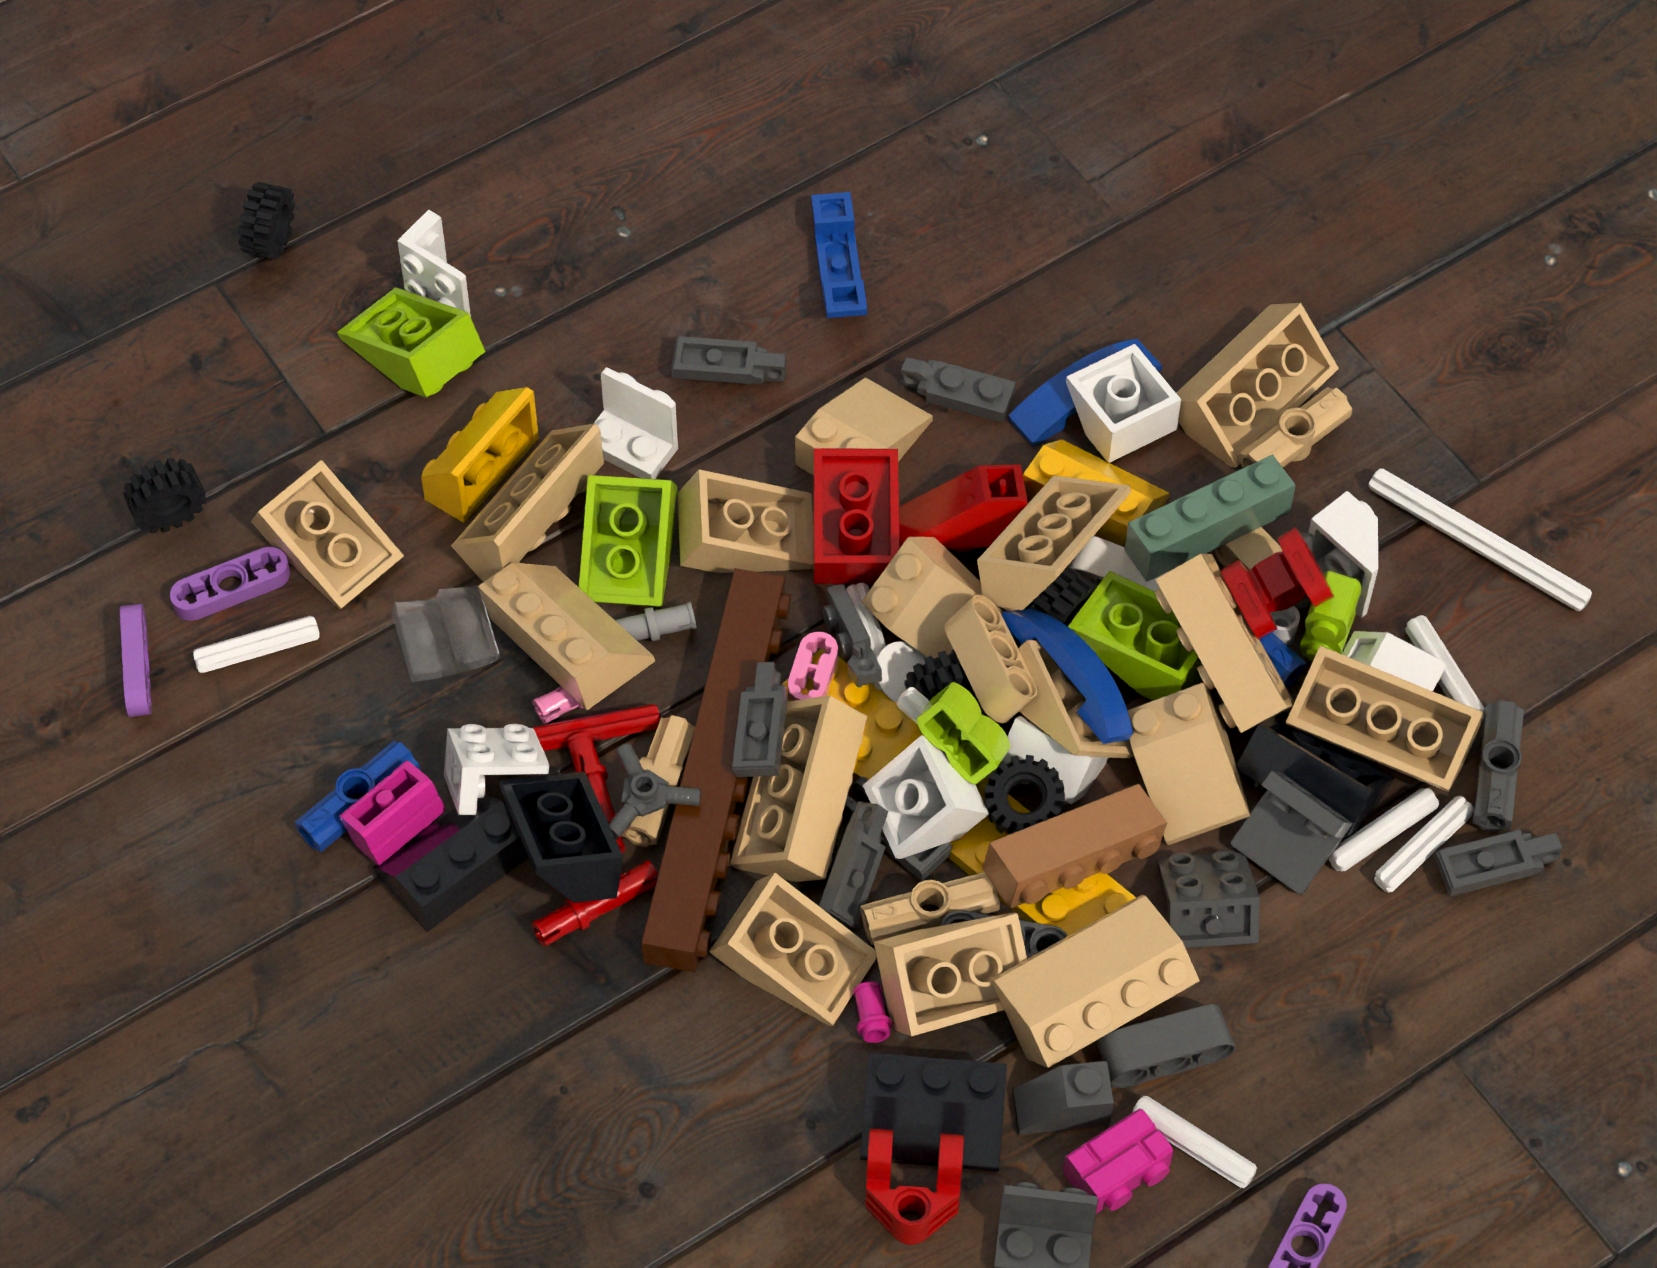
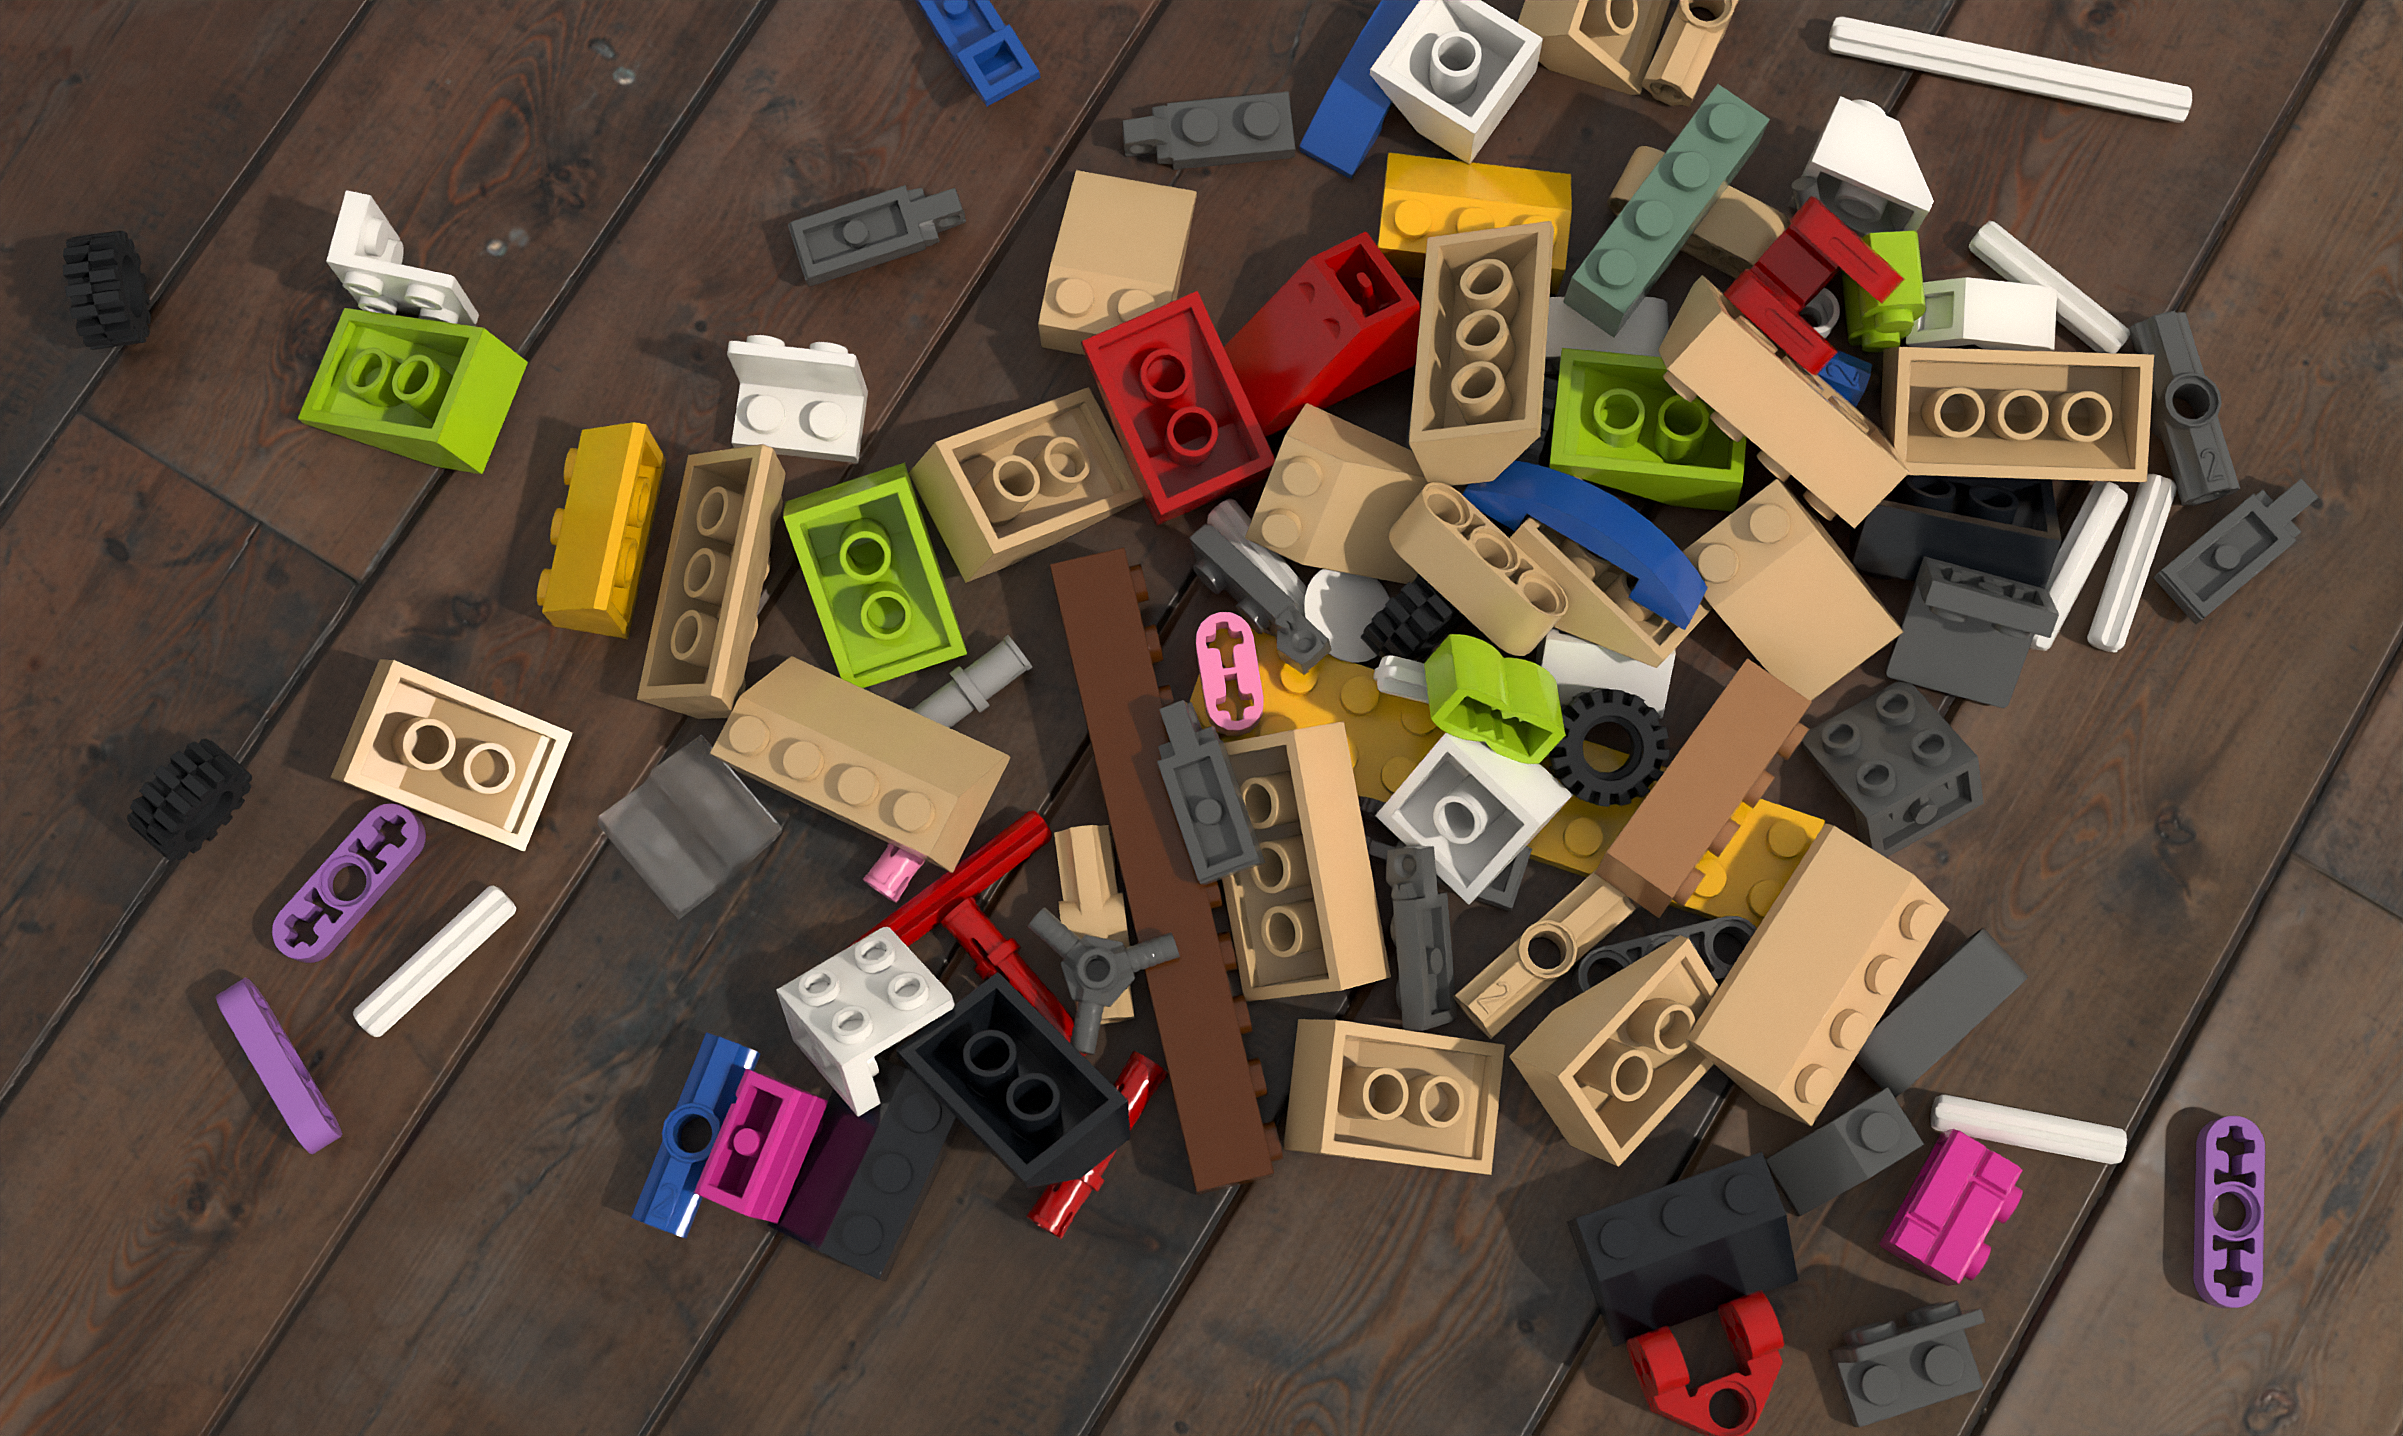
camera: 25 degrees left, 20 degrees up
dark pink pin [853,981,893,1043] -> none

